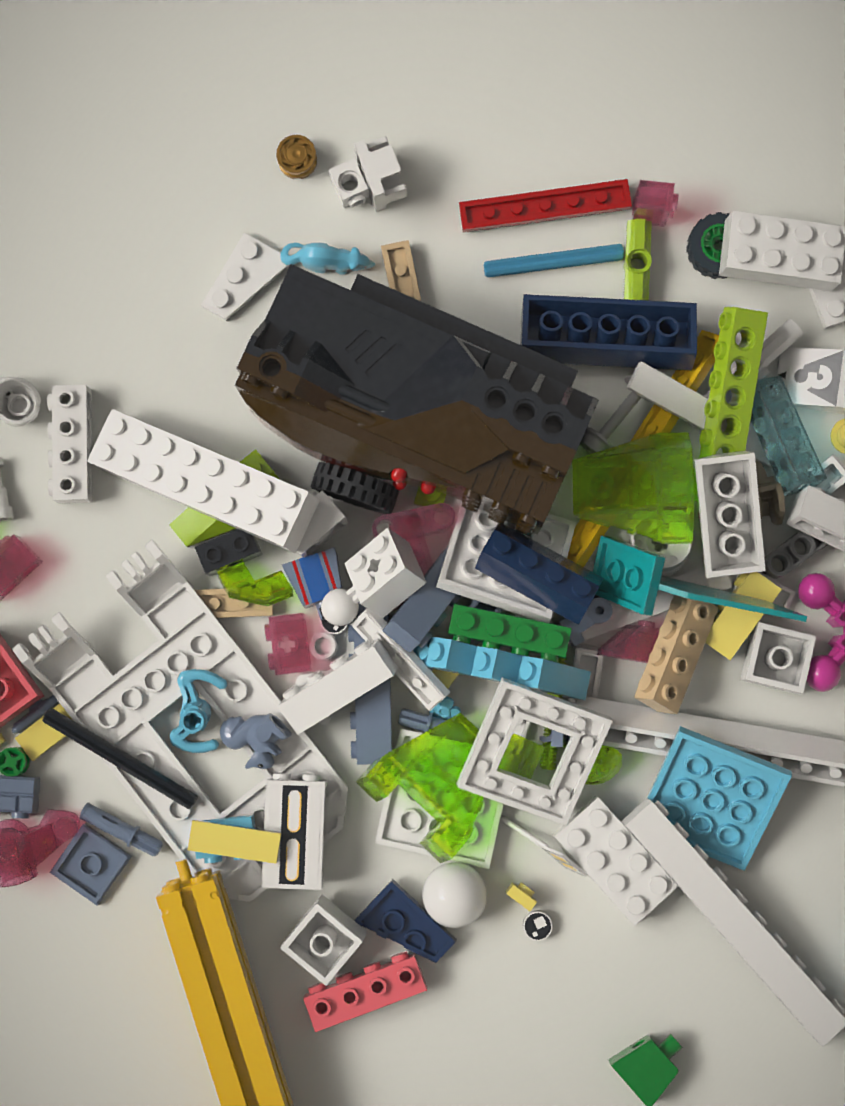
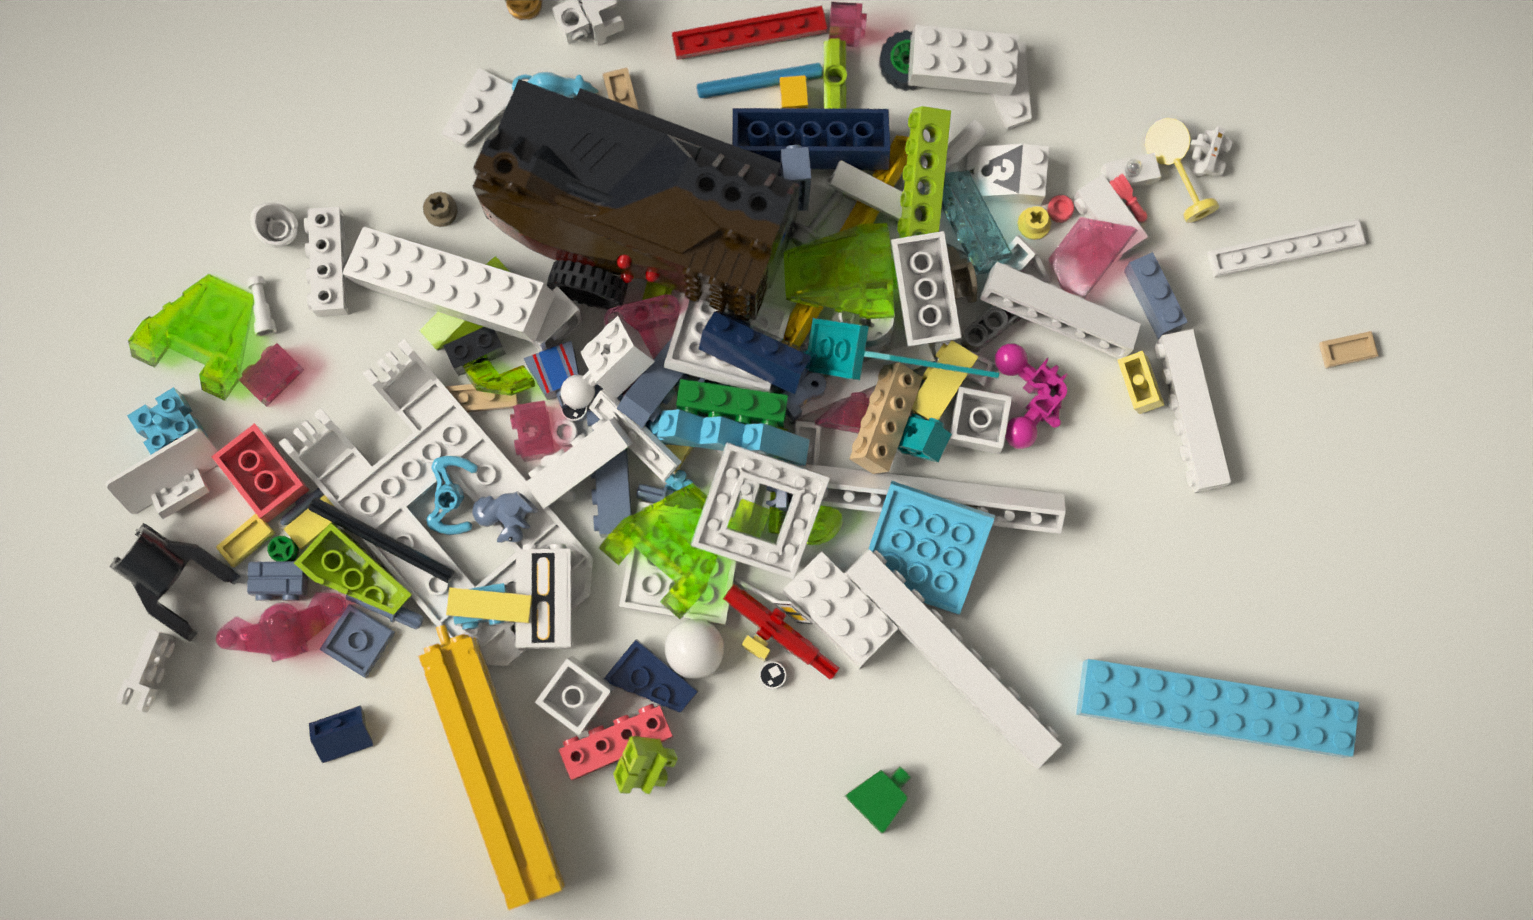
camera: 10 degrees left, 5 degrees down
none -> lime wedge [294,523,412,615]
none -> dark blue panel [309,705,373,763]
none -> dark tan piece [423,192,458,227]
none -> lime hips [613,736,678,794]
none -> red piece [723,583,840,680]
none -> yellow brick [779,76,808,108]
none -> sand blue brick [781,145,811,211]
none -> teal brick [897,414,952,463]

